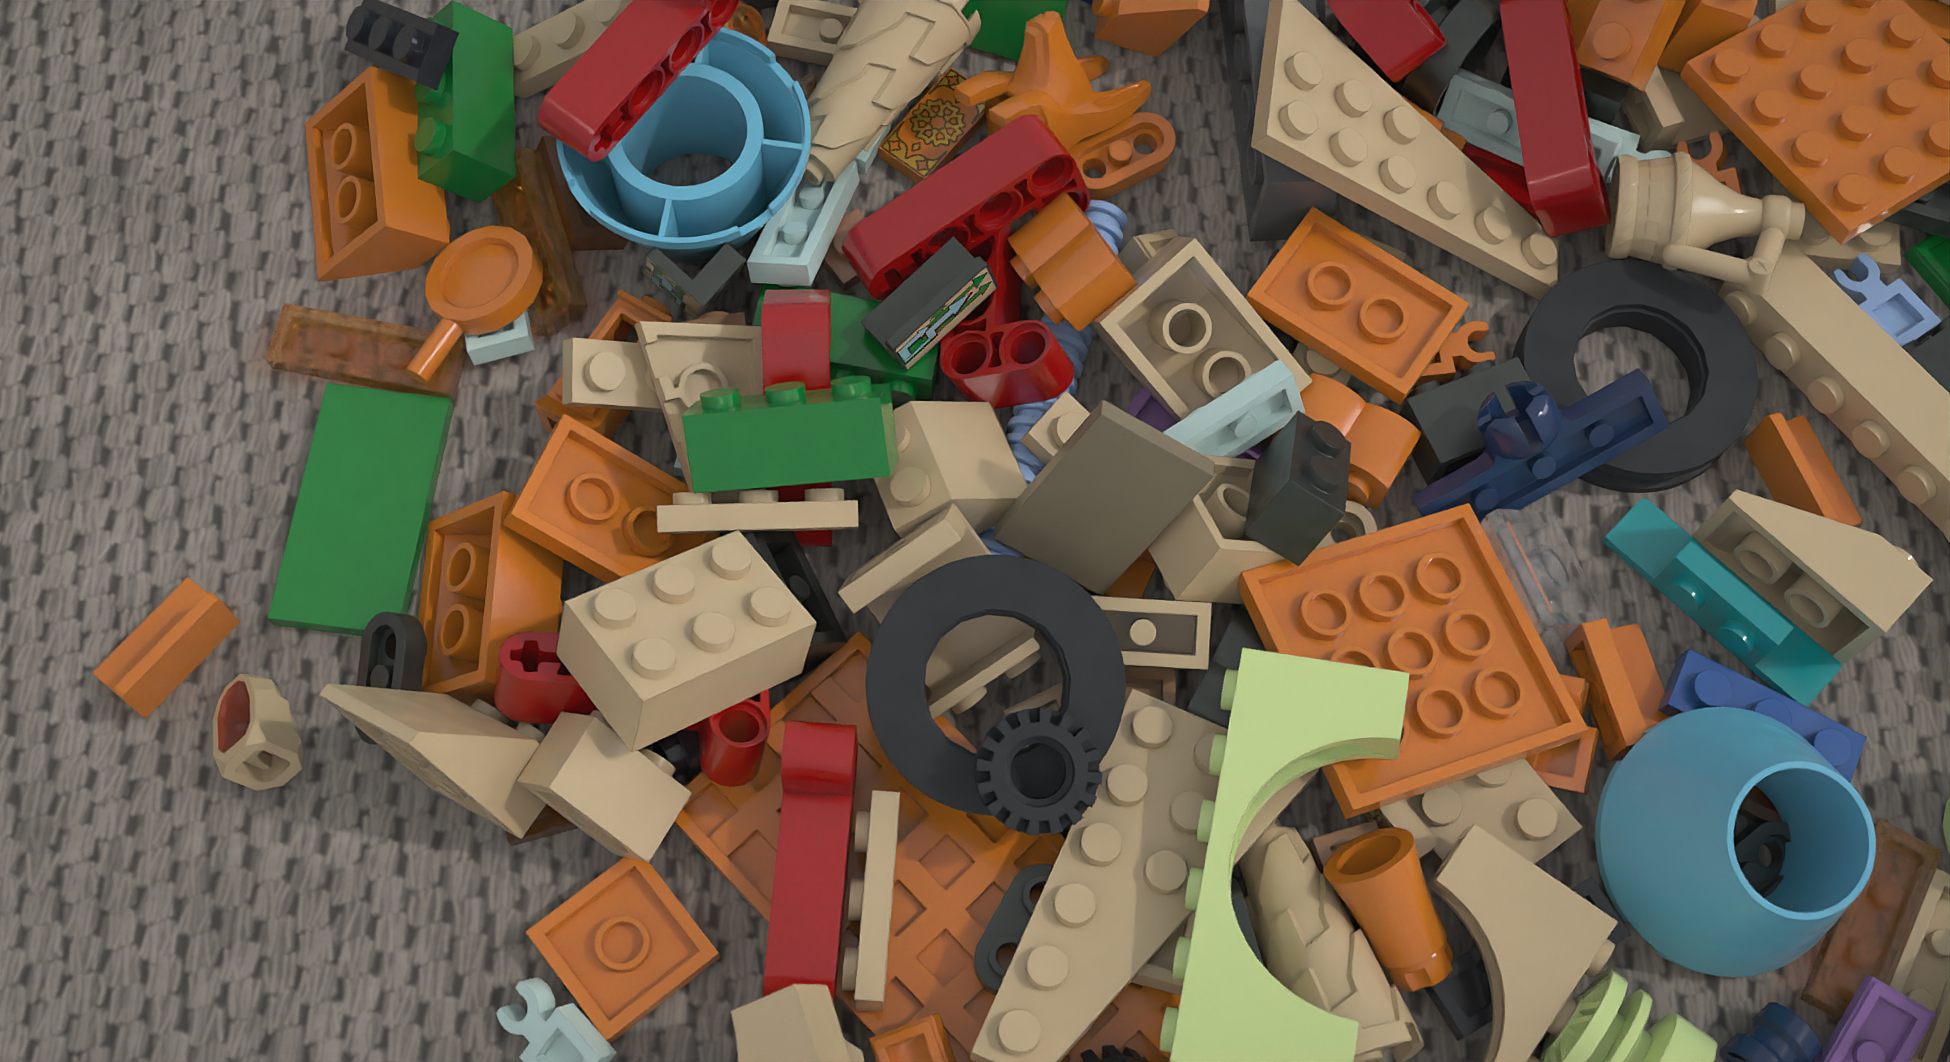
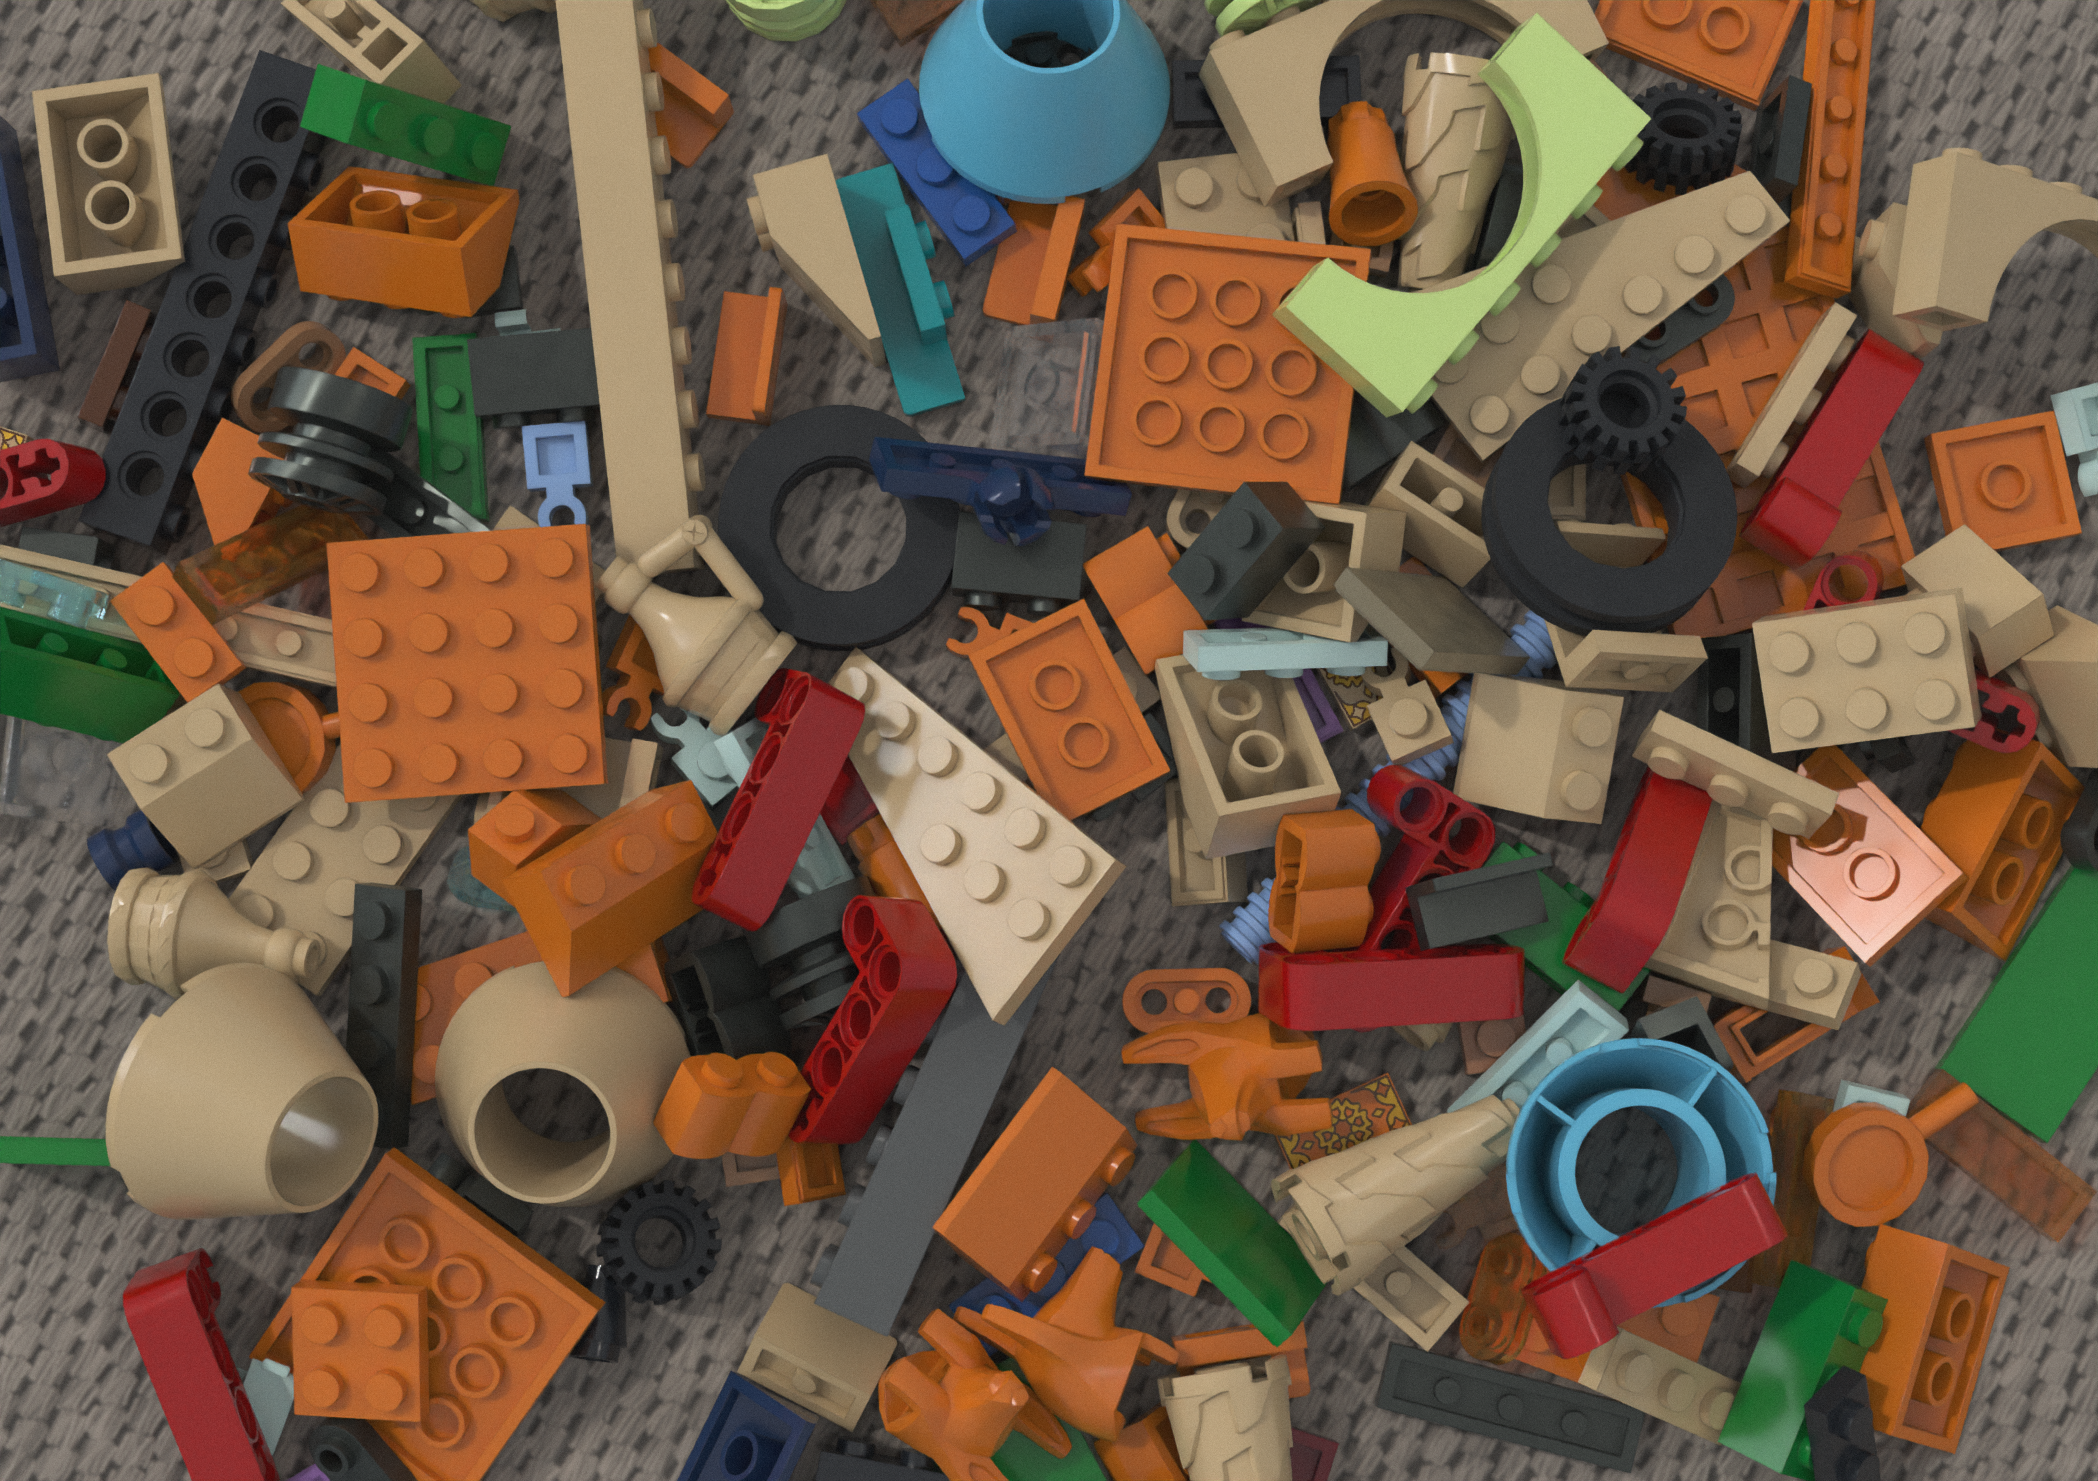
camera: 150 degrees left, 15 degrees up
green brick [682,376,899,493] -> none

